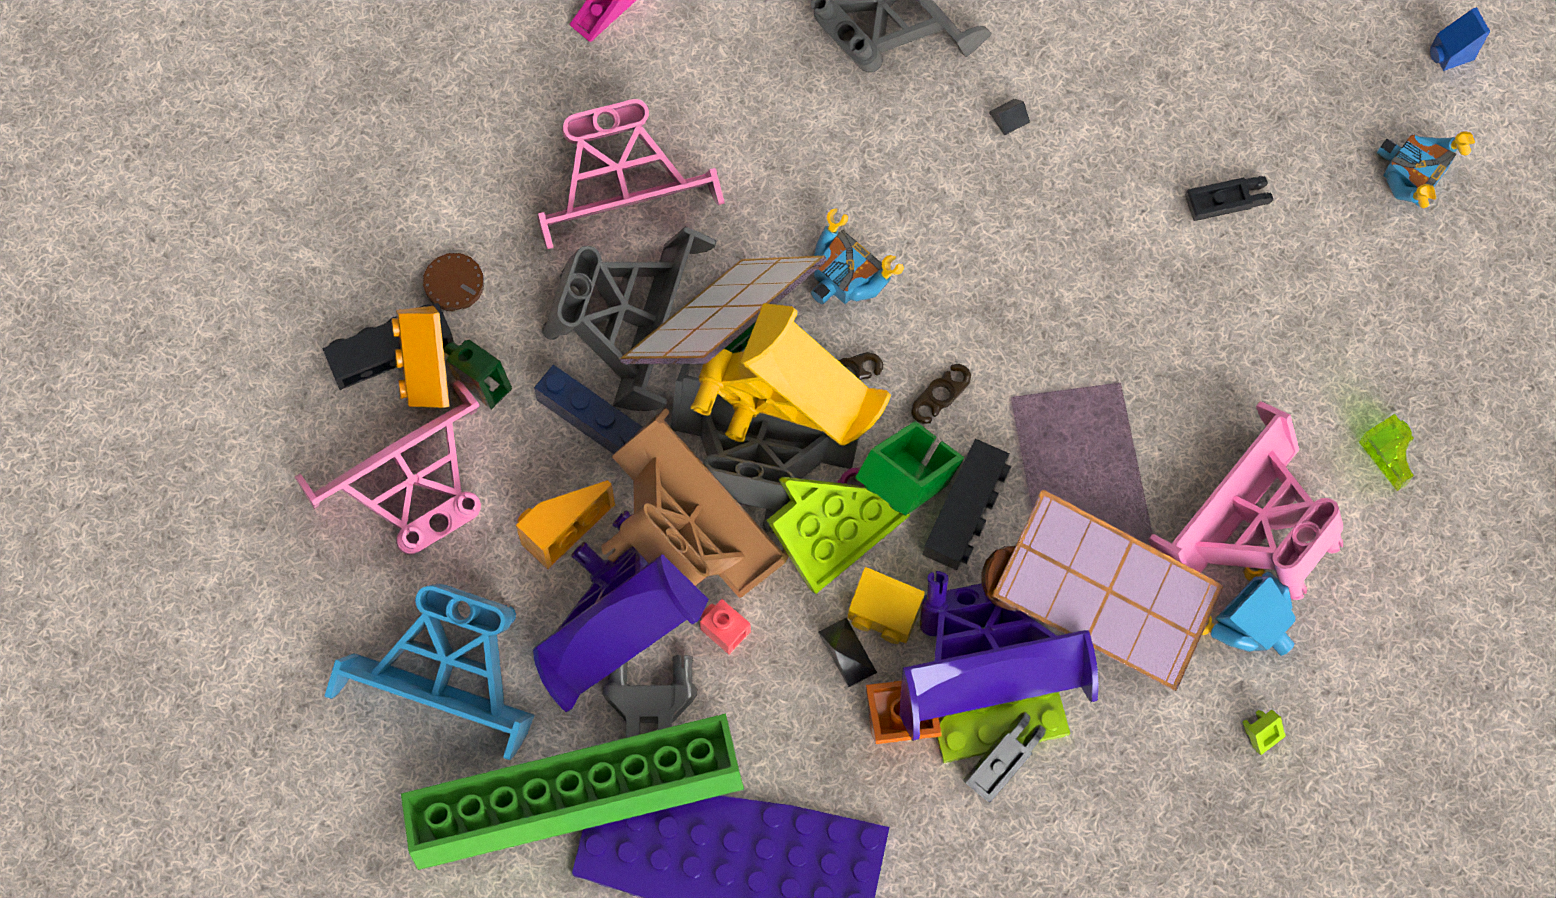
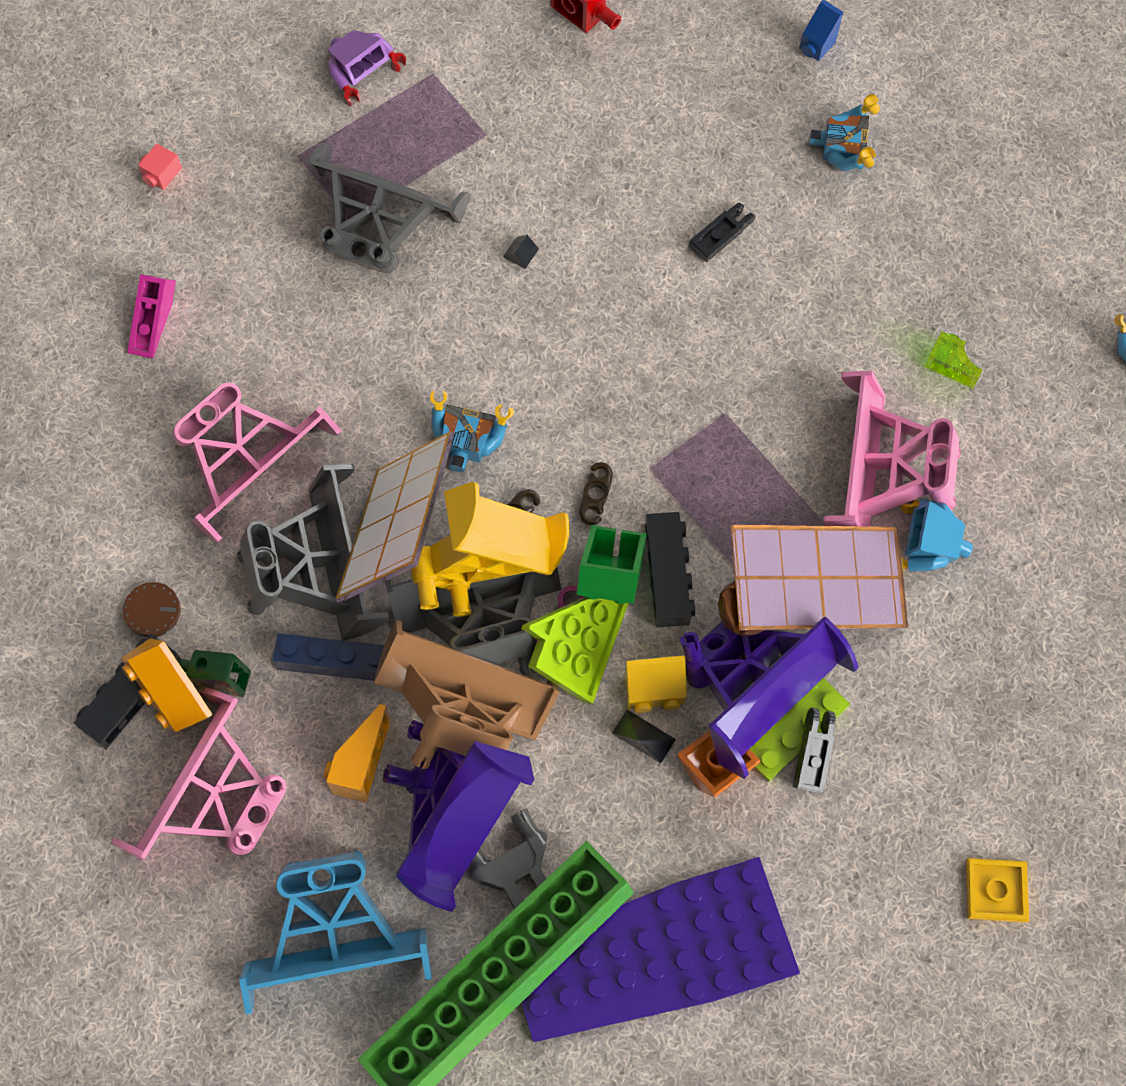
camera: 30 degrees left, 0 degrees up
coral brick [700,599,751,654] -> none
lime tile [1243,710,1286,755] -> none

